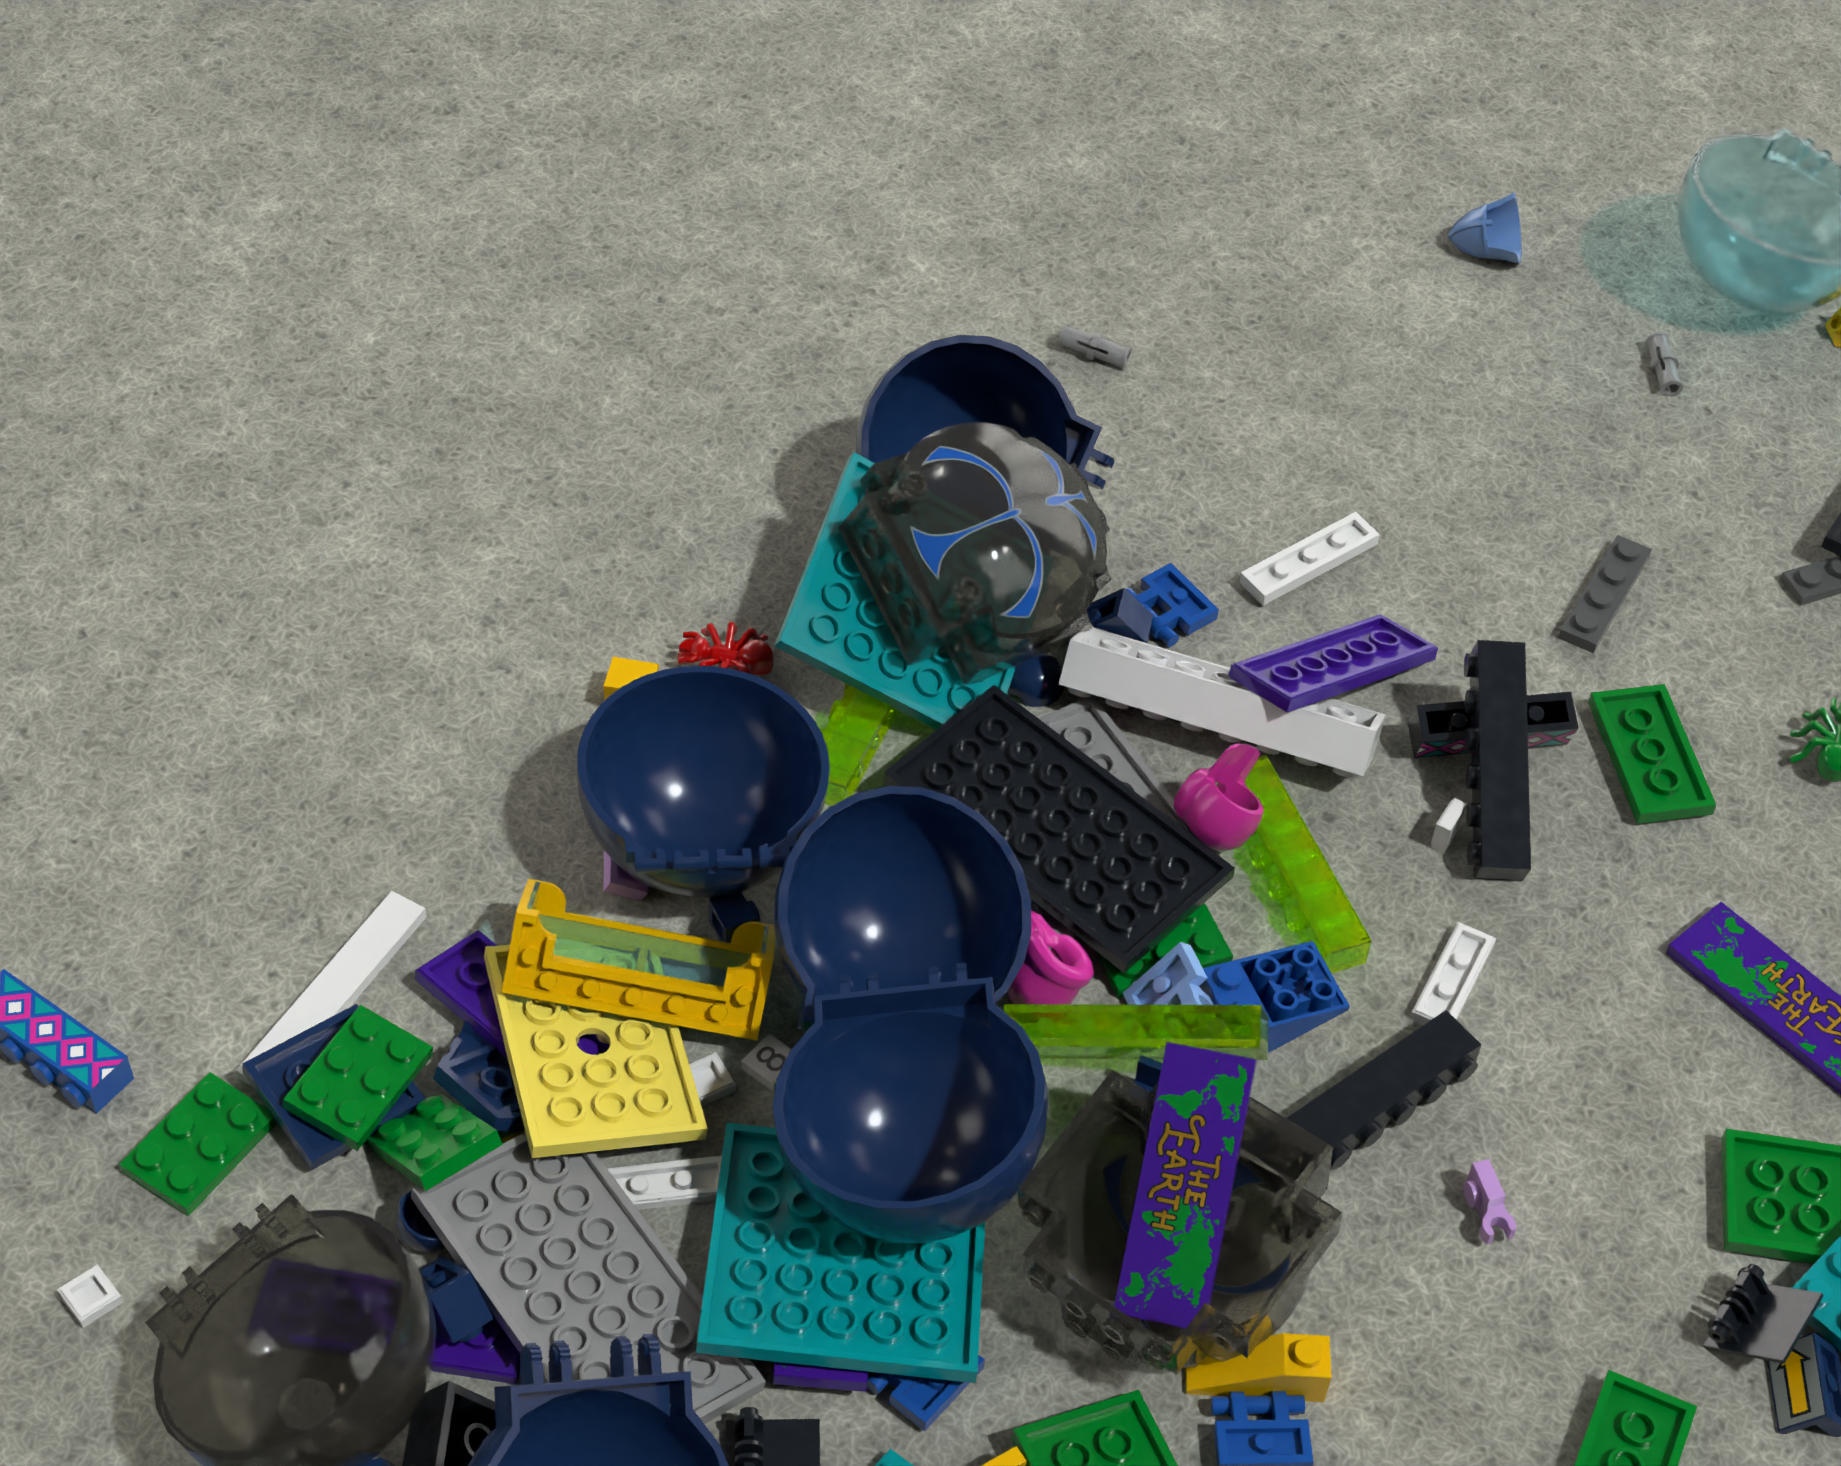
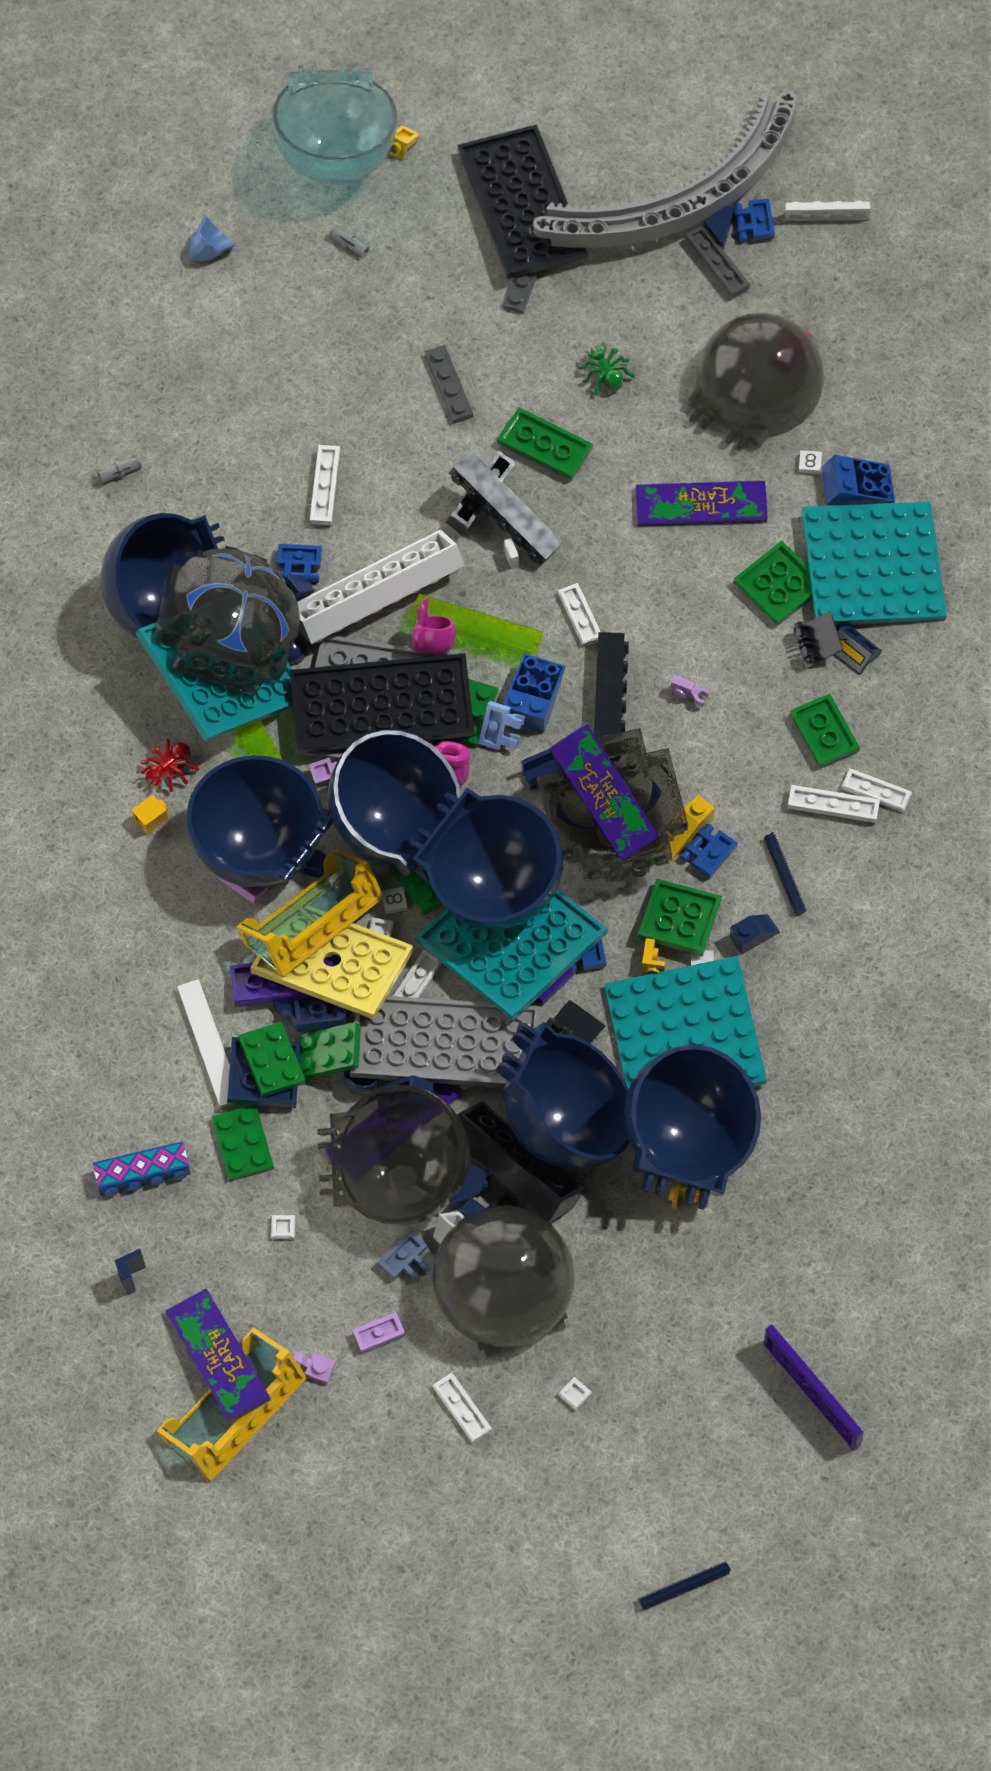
camera: 45 degrees left, 15 degrees up
clear neon green brick [1004,1004,1269,1060] -> none
dark purple tile [1228,614,1438,713] -> none

